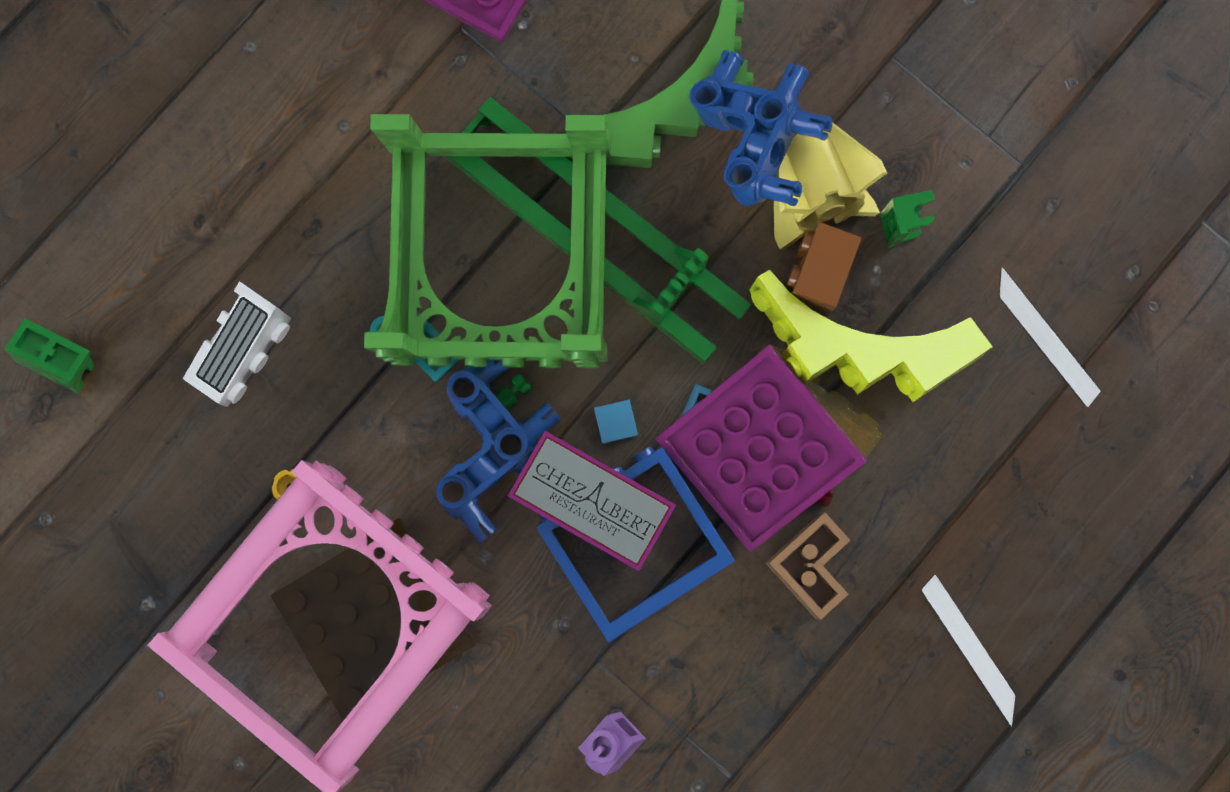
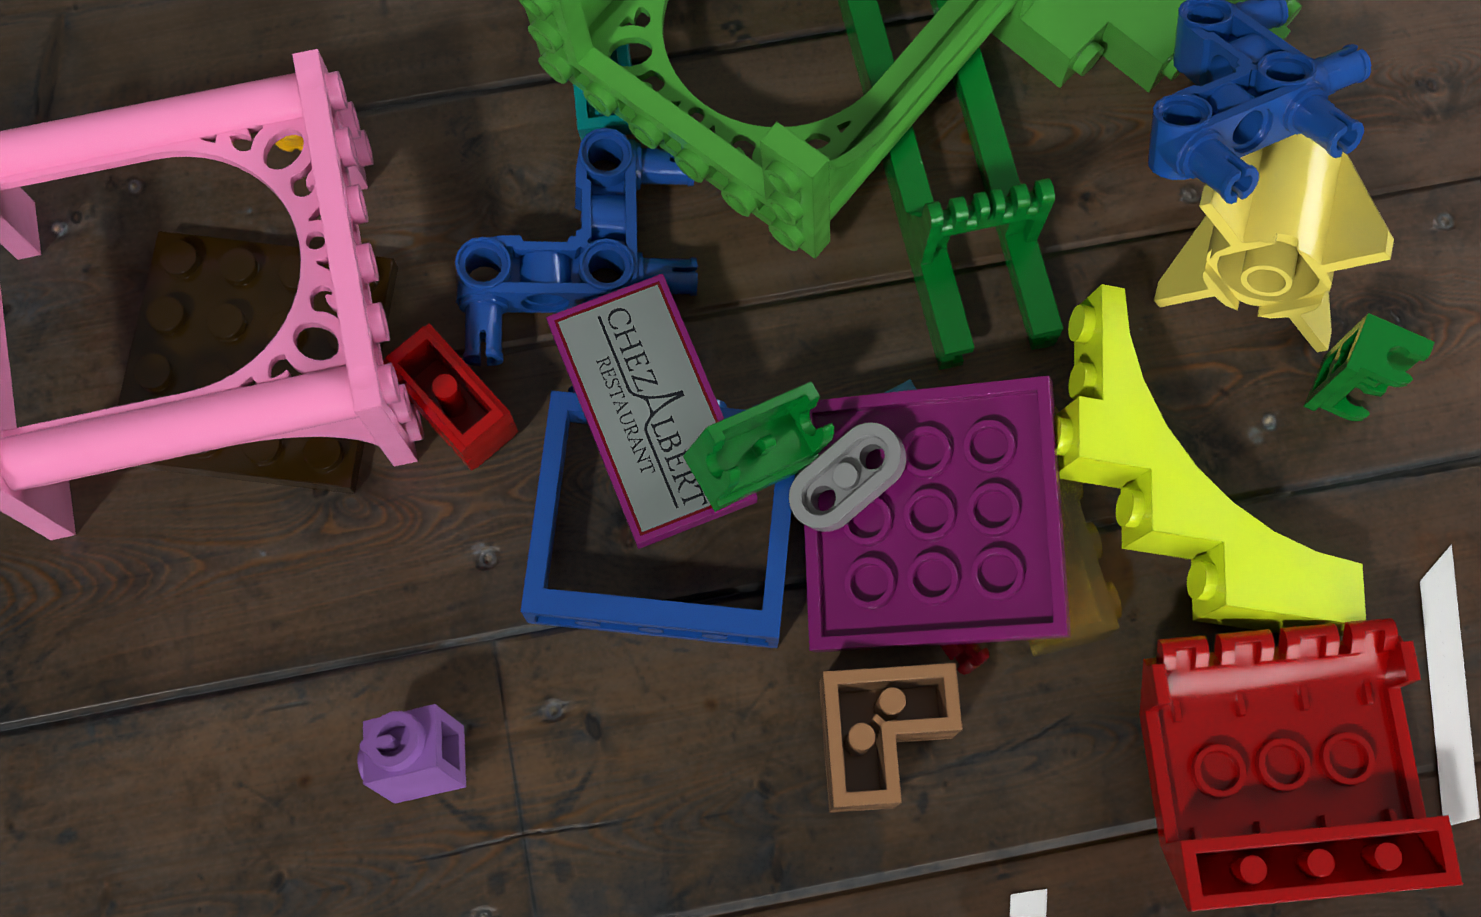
camera: 40 degrees right, 10 degrees down
green piece [495,374,531,411] -> none
dark azure tile [594,399,638,444] -> none
dark orange brick [784,222,862,318] -> none
none -> red brick [383,323,518,471]
none -> green hinge [683,382,834,512]
none -> light grey plate [789,423,906,532]
none -> red slope [1139,618,1463,911]

